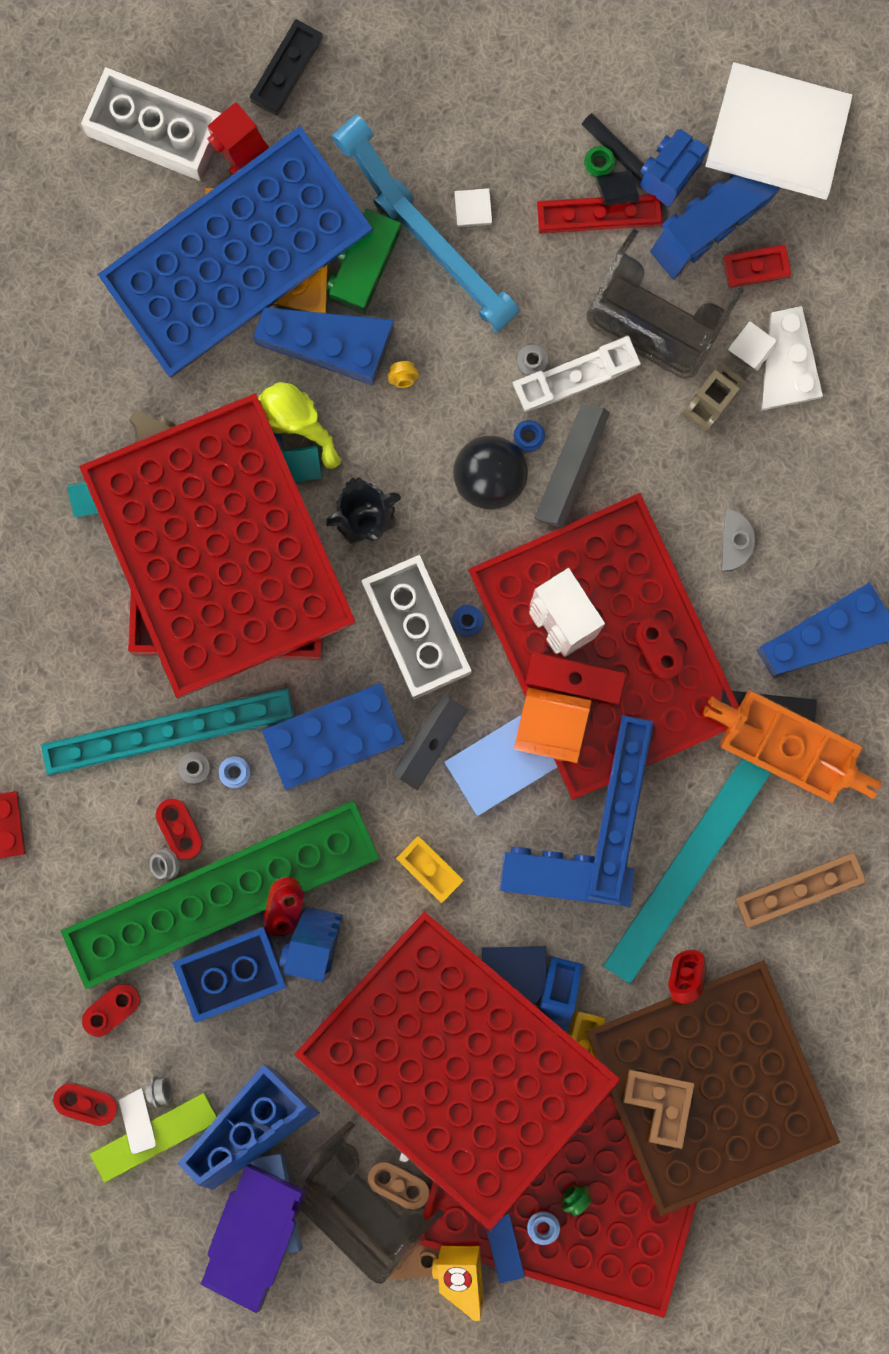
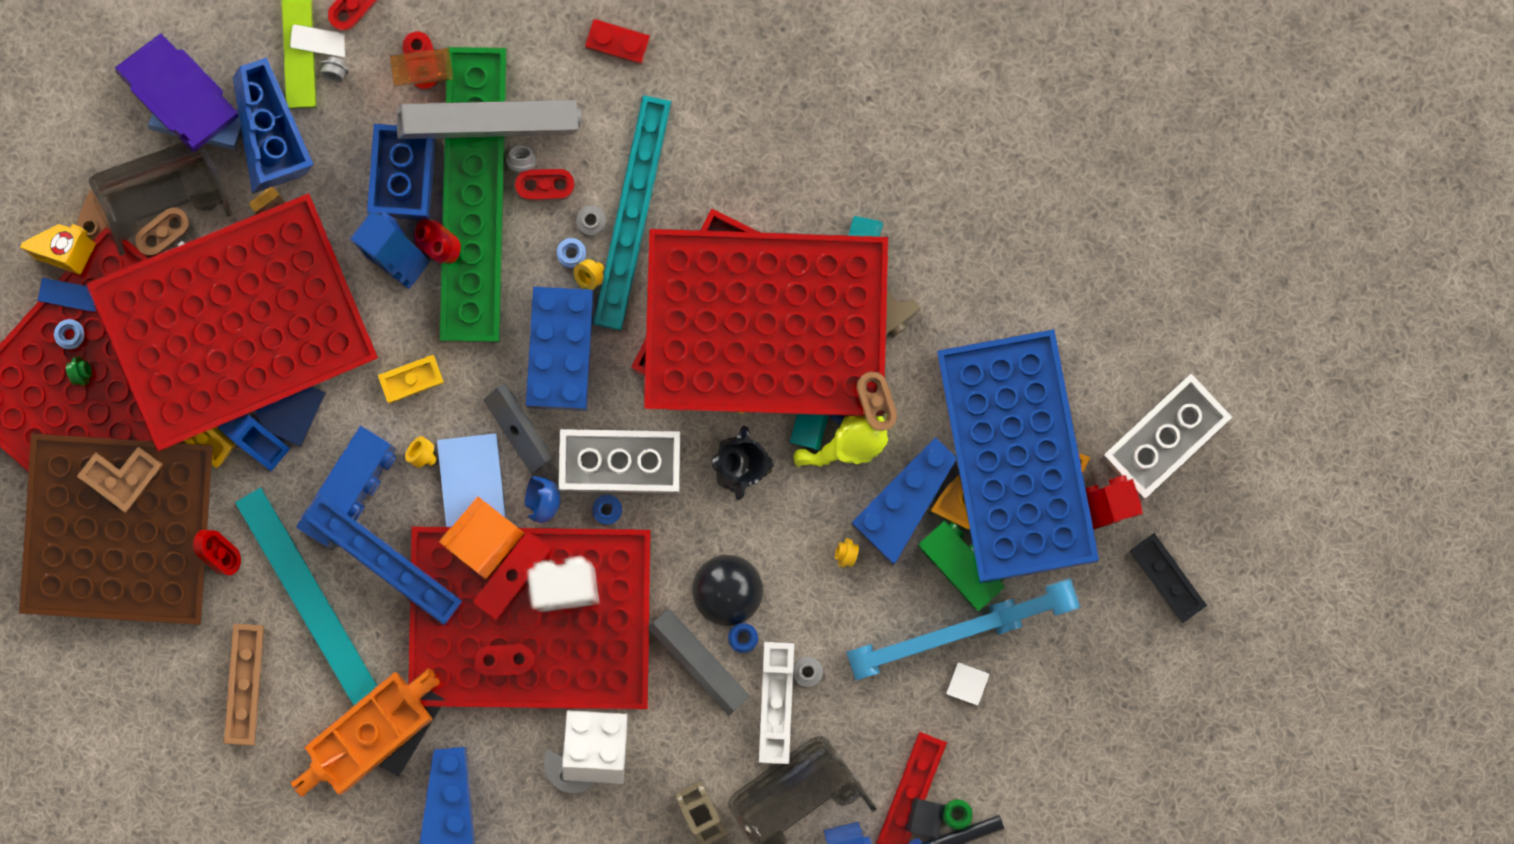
camera: 115 degrees right, 0 degrees up
none -> pearl gold tile [249,187,286,214]
none -> clear orange plate [390,48,453,87]
none -> light grey brick [396,100,582,139]
none -> yellow tile [405,436,437,468]
none -> blue hair [525,476,561,523]
none -> white brick [562,711,627,784]
none -> yellow tile [573,259,605,290]
none -> medium nougat plate [856,372,897,431]

